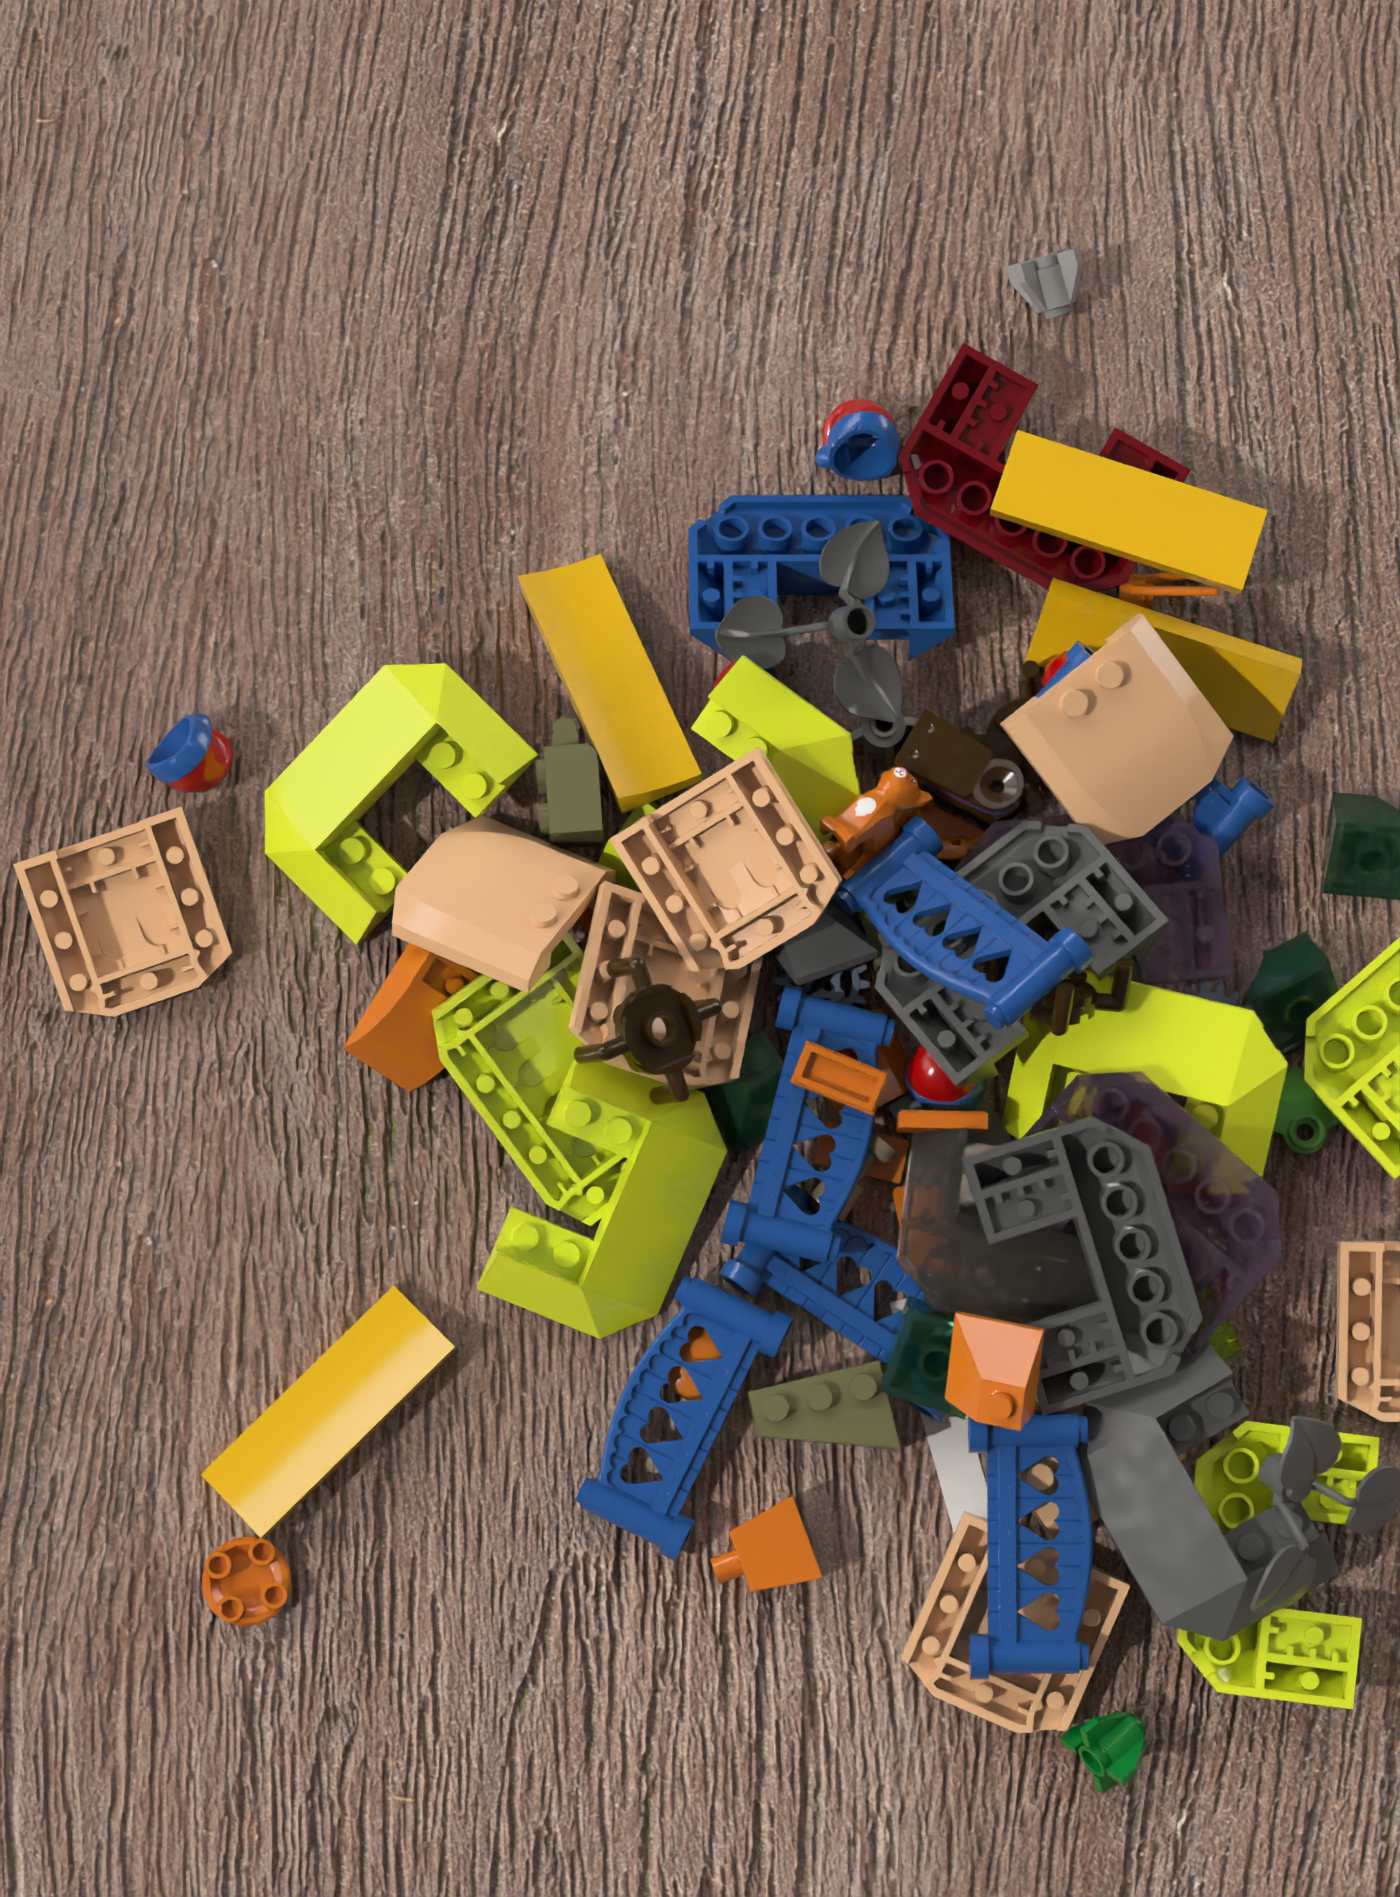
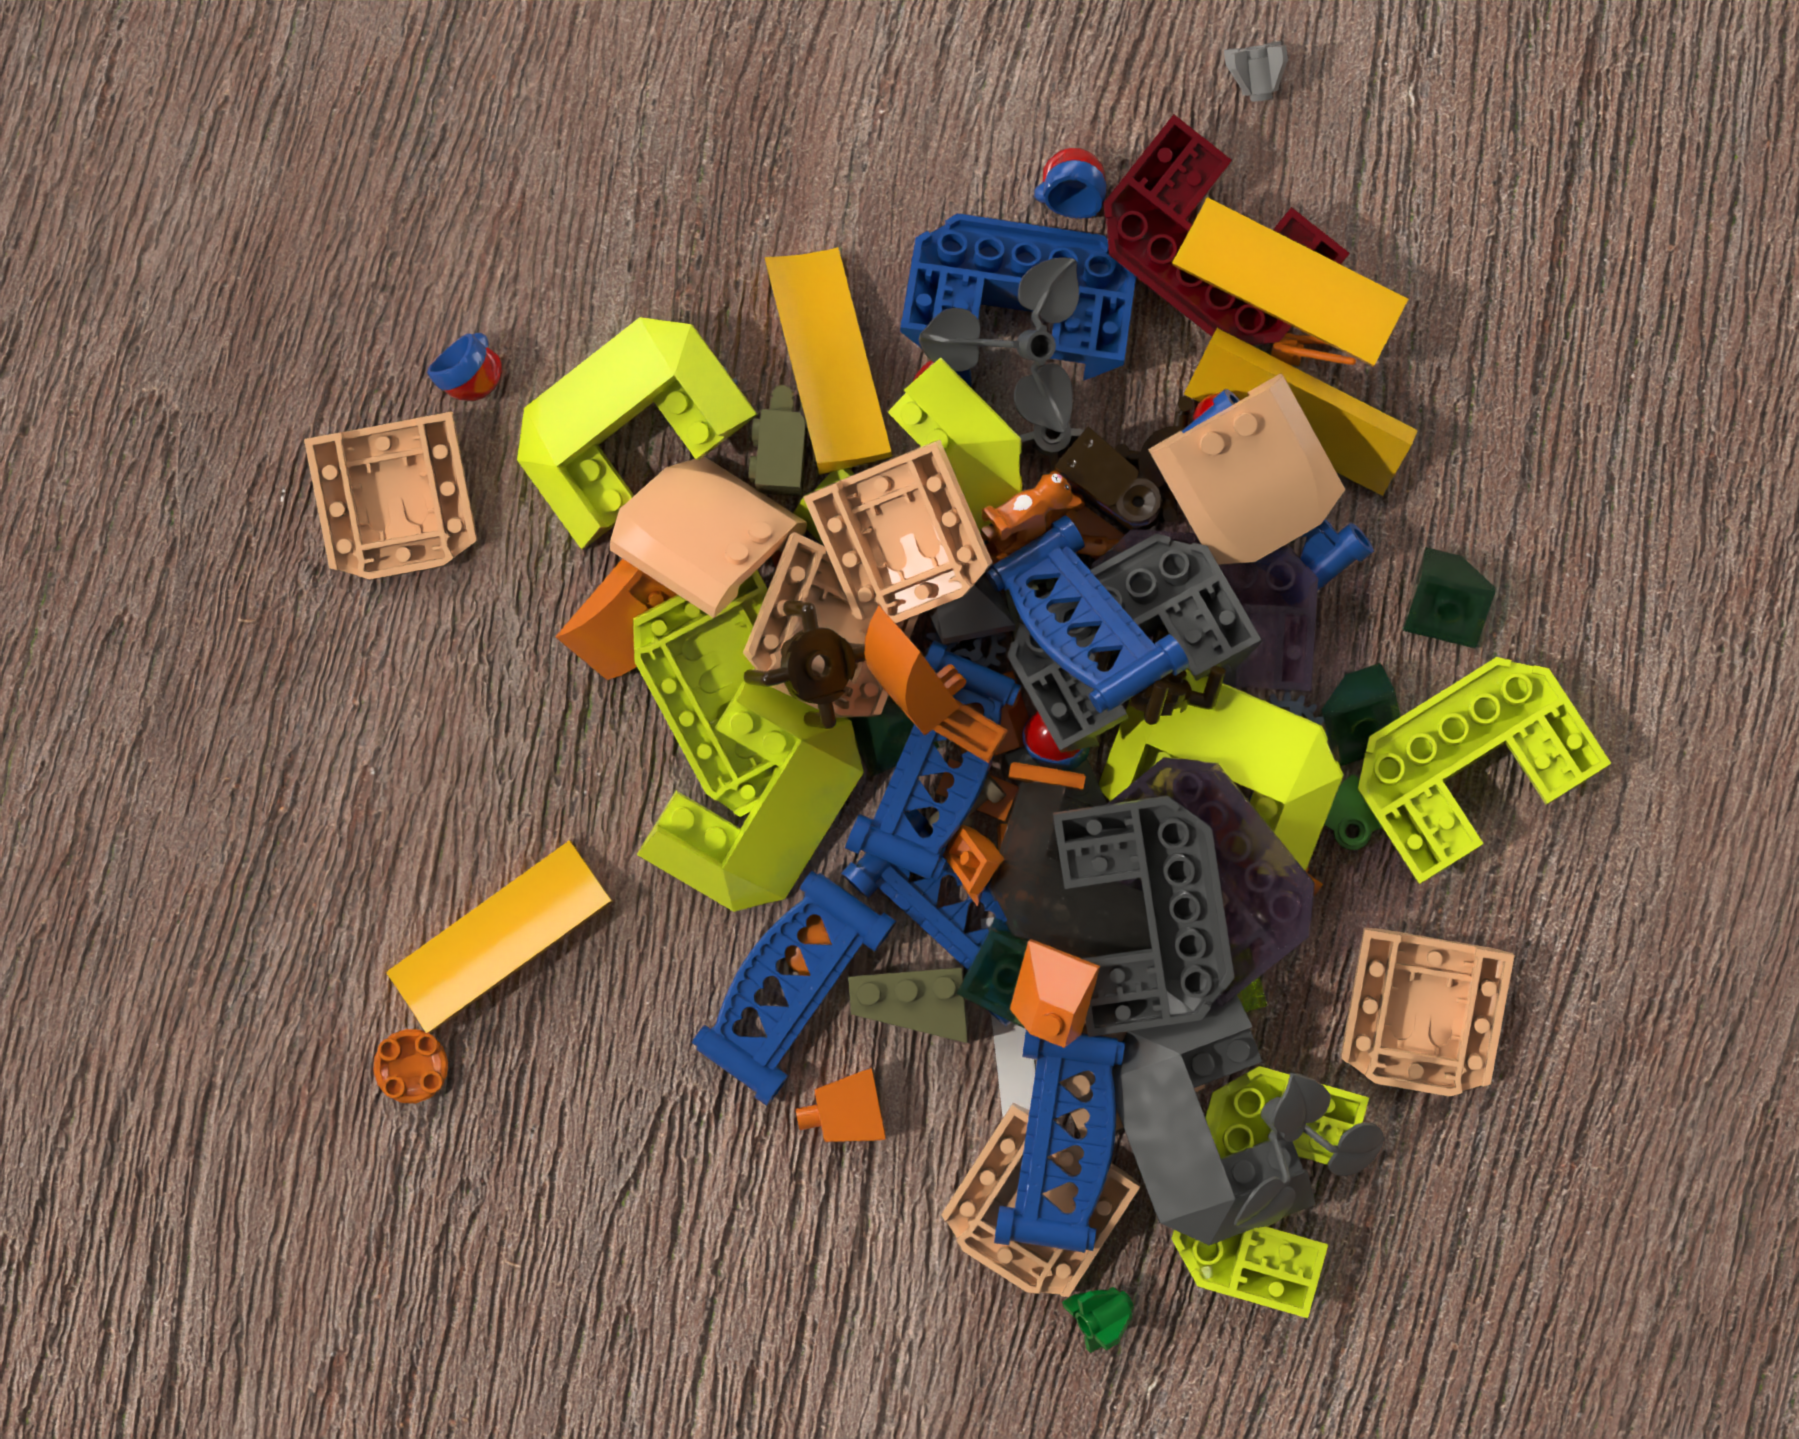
camera: 20 degrees right, 5 degrees up
none -> orange piece [864,605,966,736]
none -> orange slope [943,825,1005,907]

